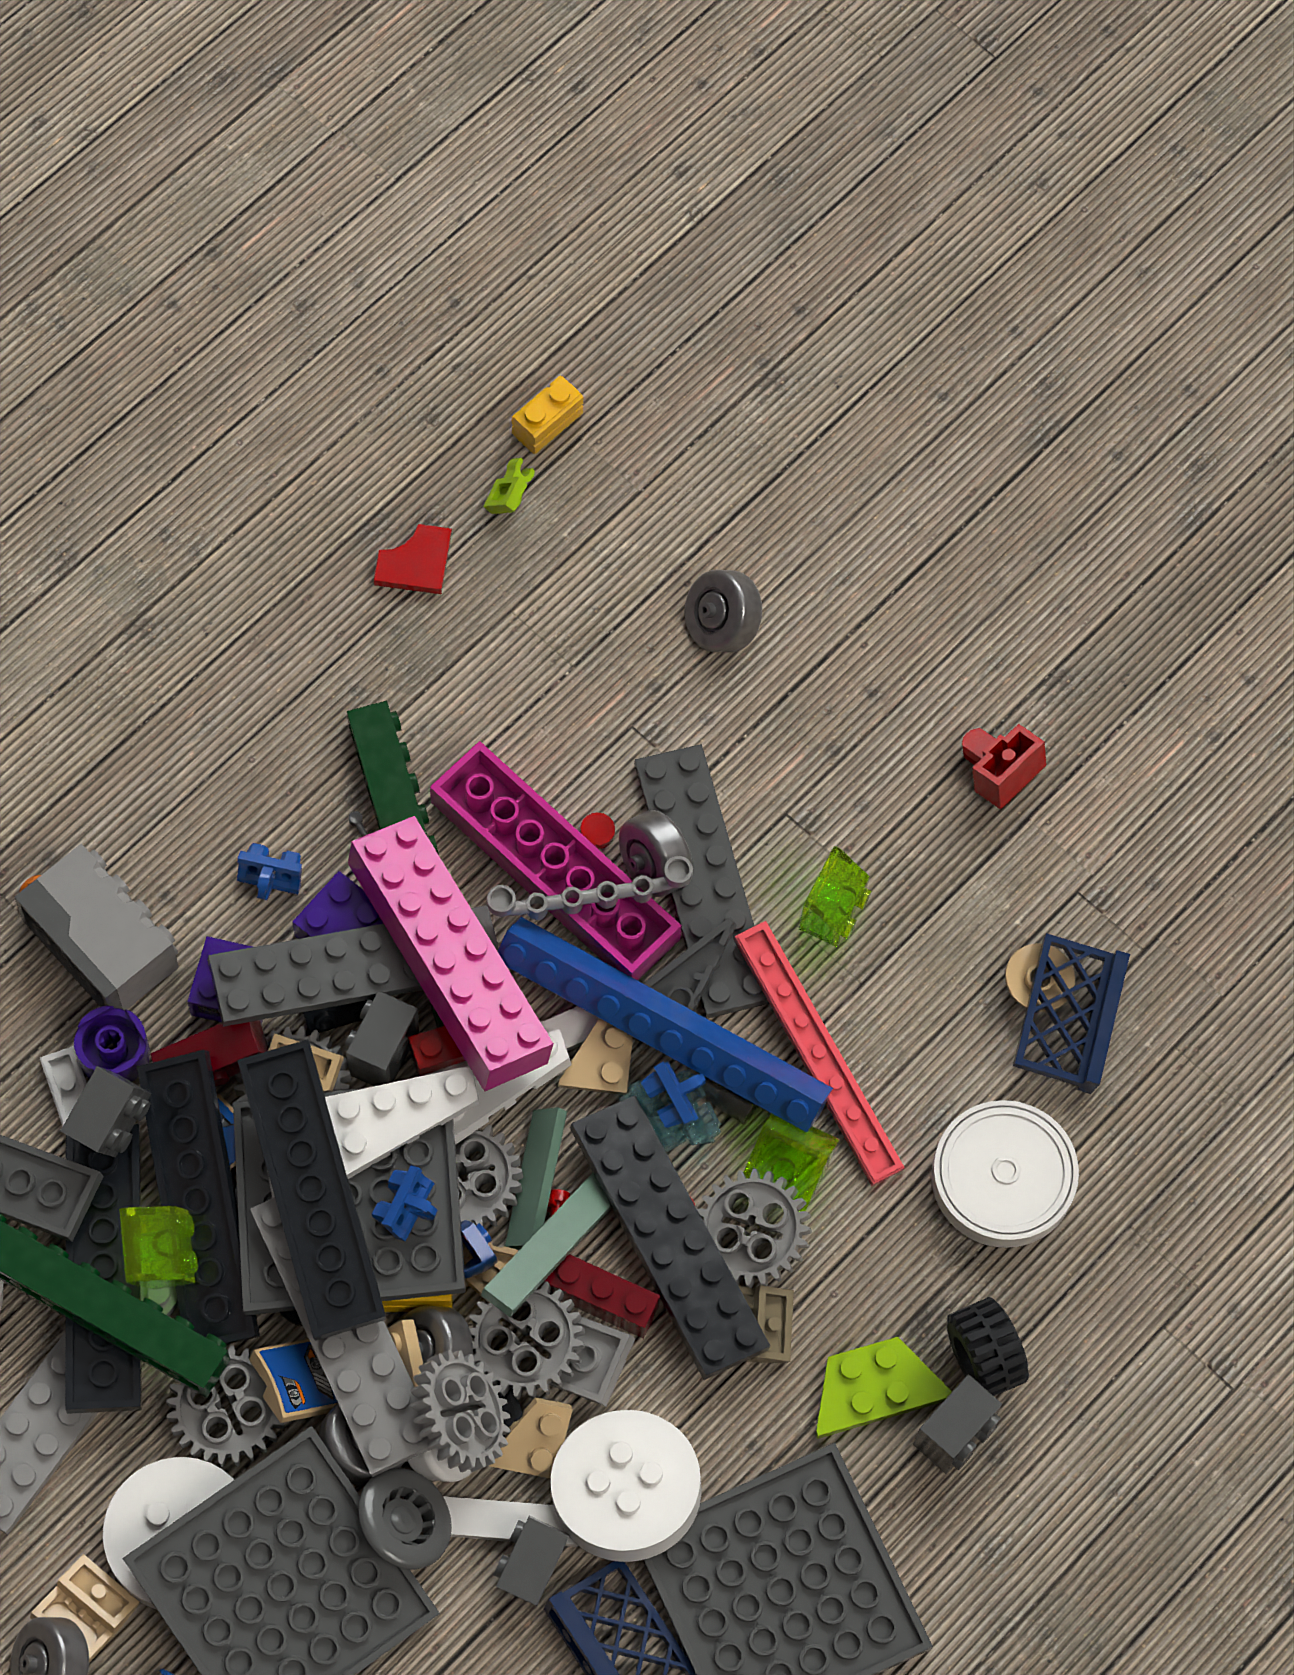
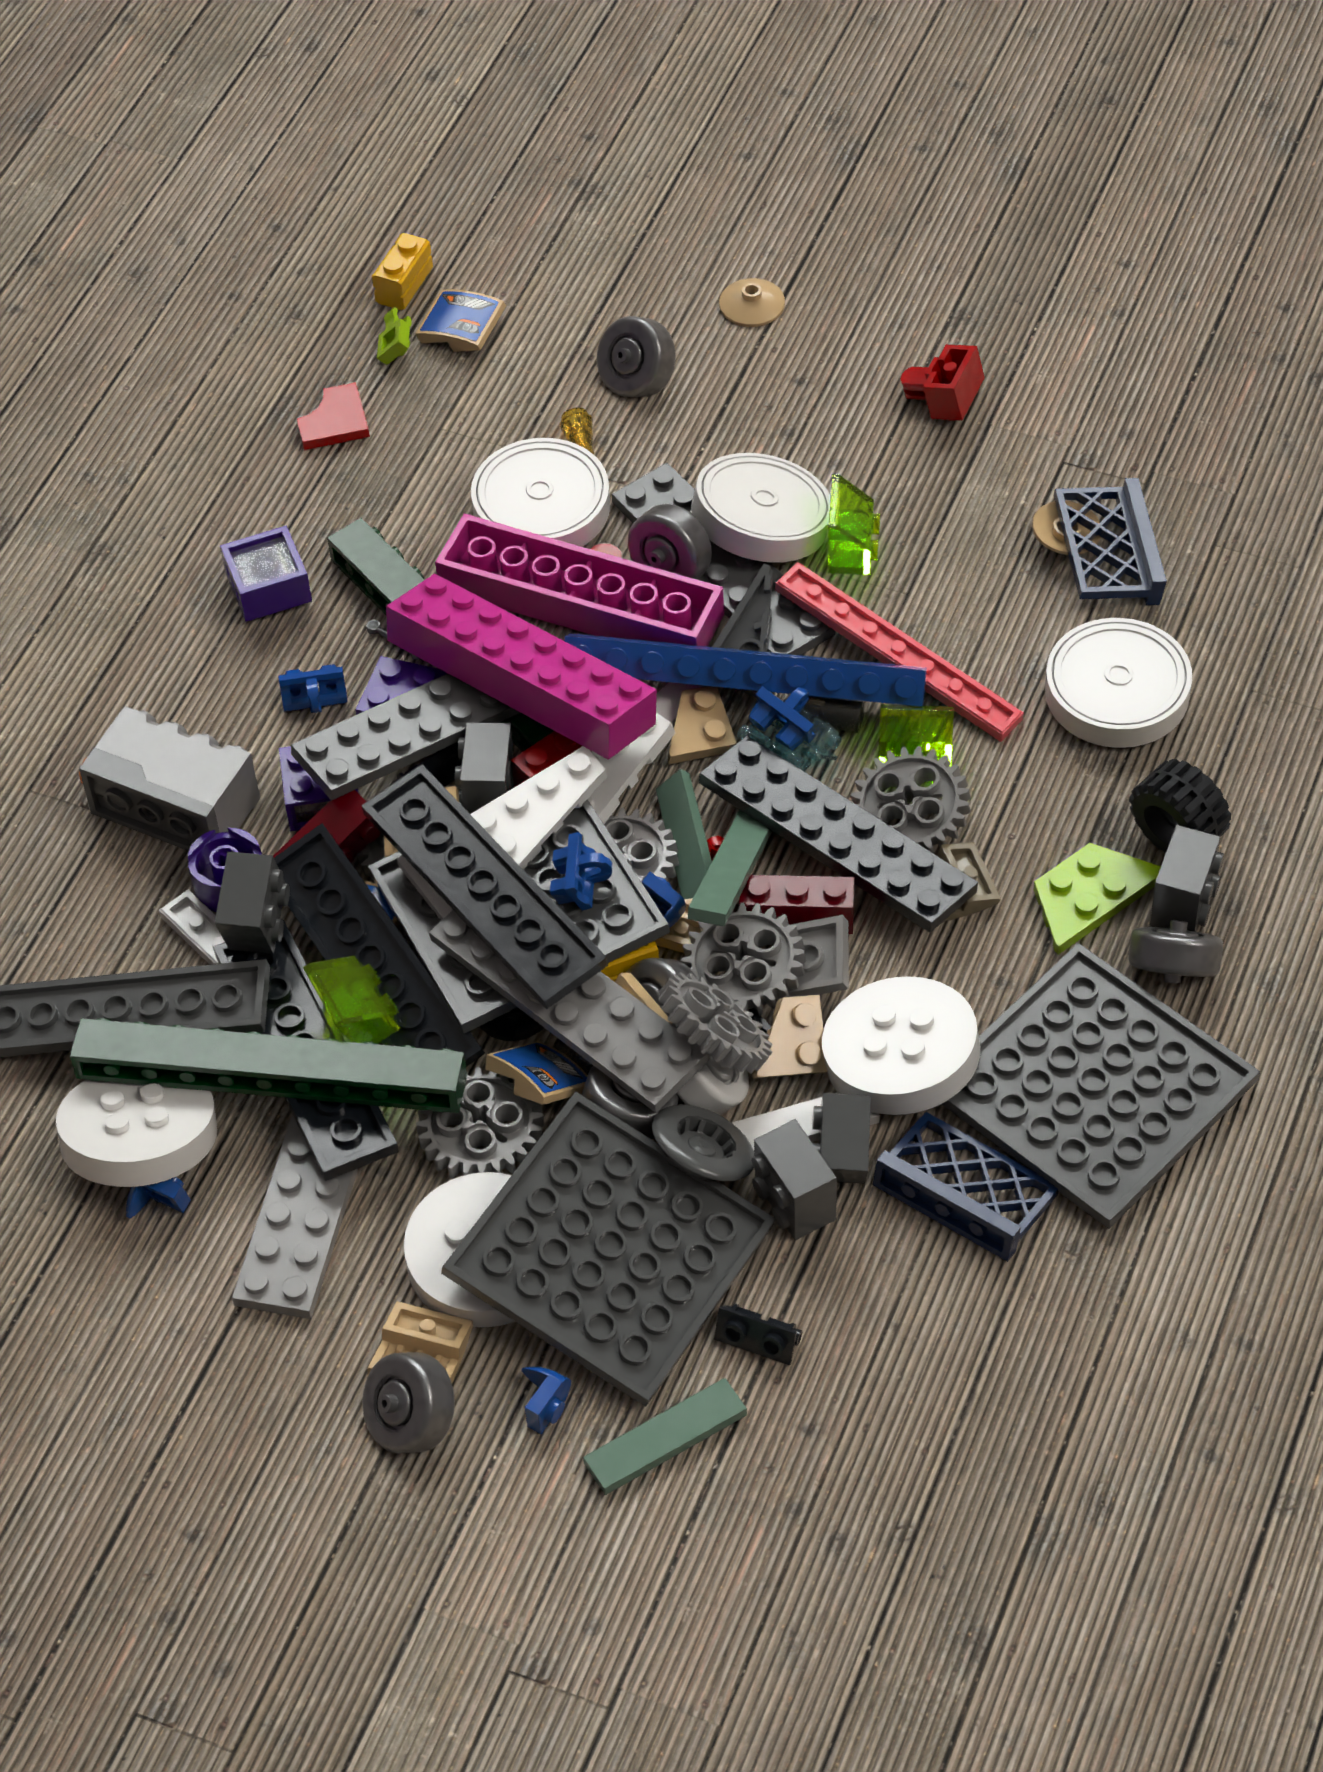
camera: 15 degrees left, 15 degrees down
light grey bar [487,856,693,920] -> none
none -> dark purple piece [220,525,312,622]
none -> slope [415,289,506,352]
none -> white brick [471,438,610,547]
none -> clear yellow cone [560,408,594,454]
none -> white brick [691,453,833,562]
none -> tan dish [719,278,785,327]
none -> dark grey brick [751,1119,837,1241]
none -> flat silver wheel [1128,920,1223,983]

